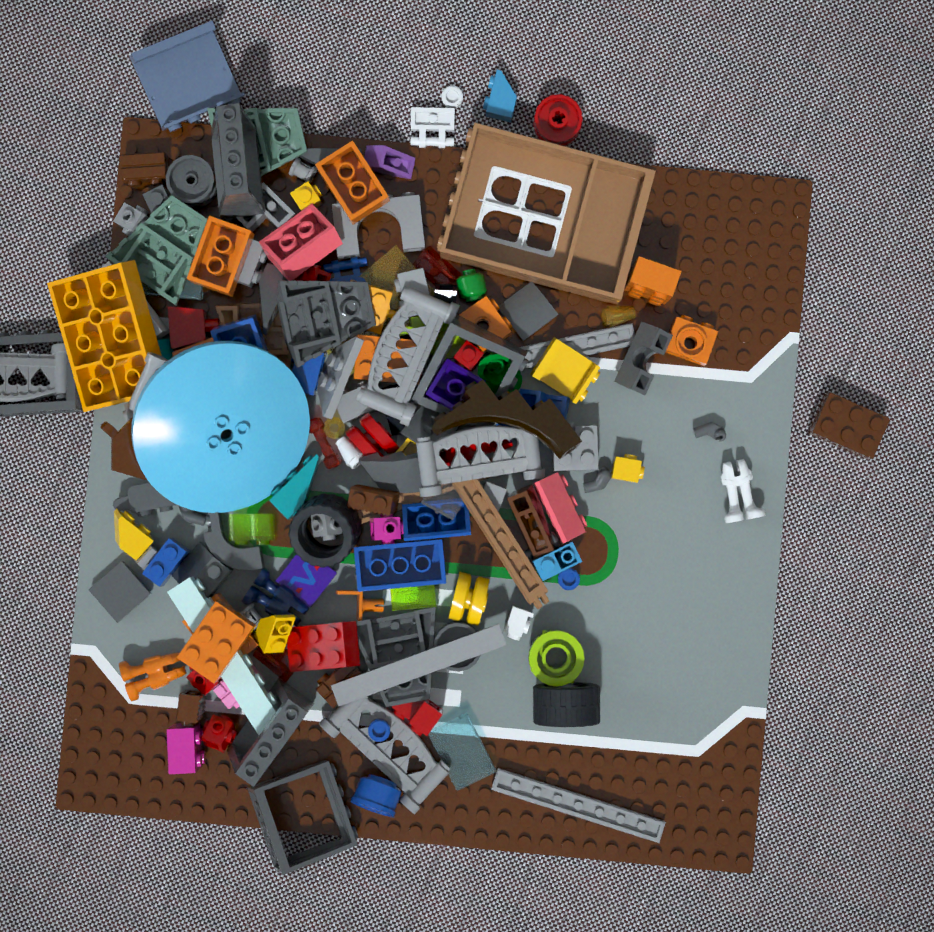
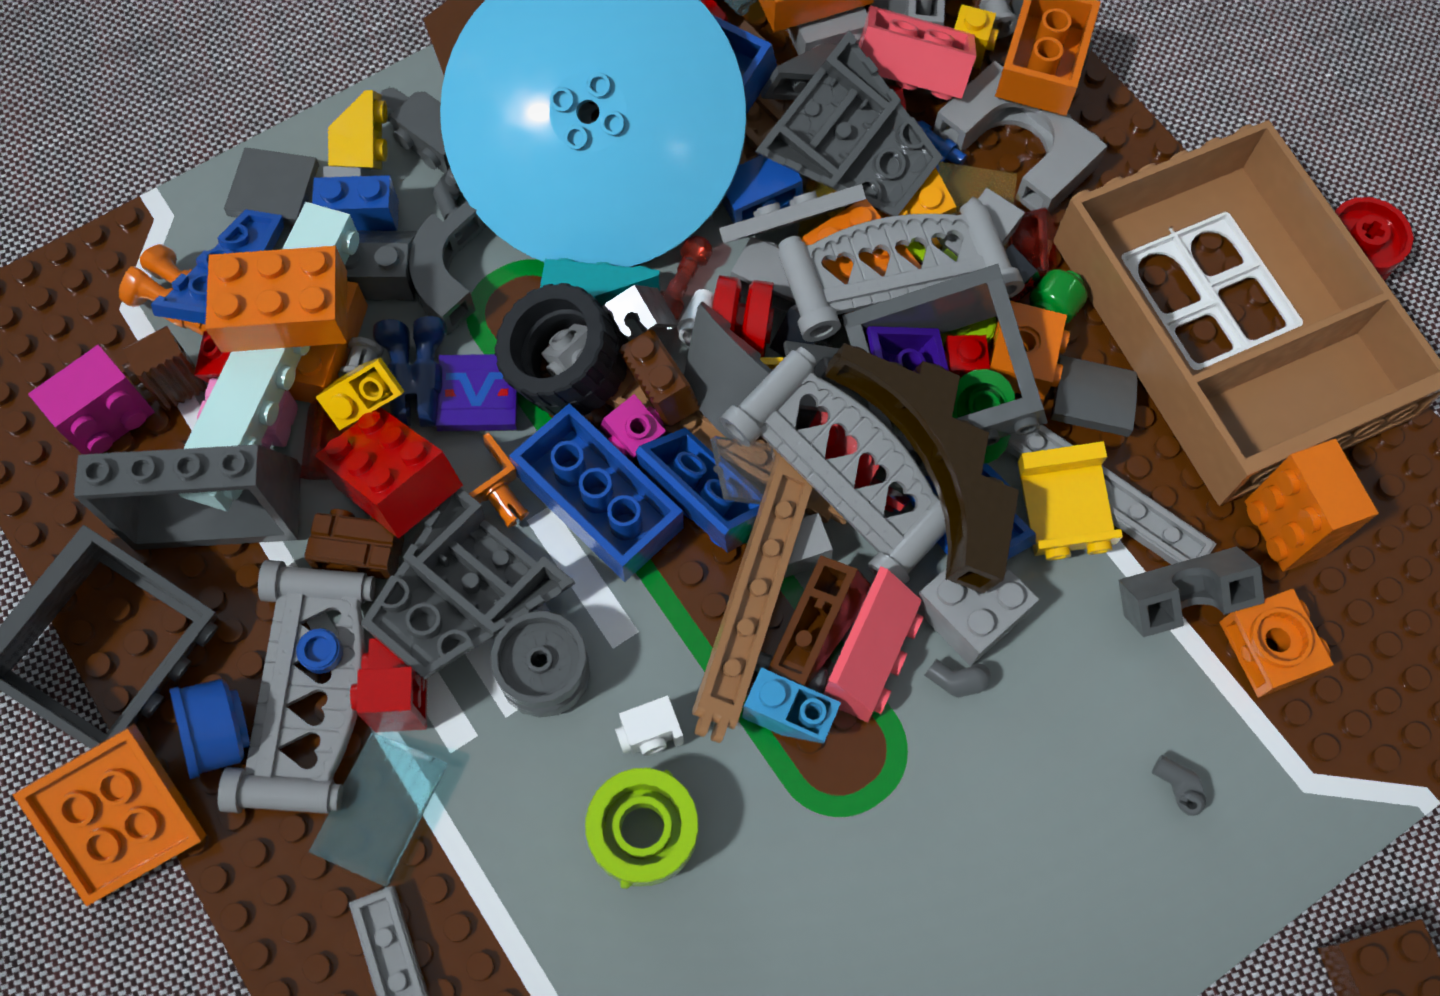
camera: 50 degrees right, 20 degrees down
red brick [201,714,236,753] -> none
clear neon green brick [229,514,275,545] -> none
clear yellow plate [323,417,345,439] -> none
light grey tile [331,624,507,707] -> none
medium lavender slope [364,145,415,179] -> none
clear neon green brick [390,585,437,611] -> none
white plate [411,107,455,148] -> none
white tile [442,86,463,109] -> none
yellow wheel [448,572,490,626] -> none
dark azure slope [483,70,517,123] -> none
black tyre [533,682,600,727] -> none
blue tile [558,568,580,590] -> none
clear yellow cone [602,305,636,327] -> none
yellow brick [611,454,645,483] -> none
white piece [721,459,766,523] -> none
none -> orange plate [13,724,207,907]
none -> blue wing [151,209,284,324]
none -> hinge [601,285,679,336]

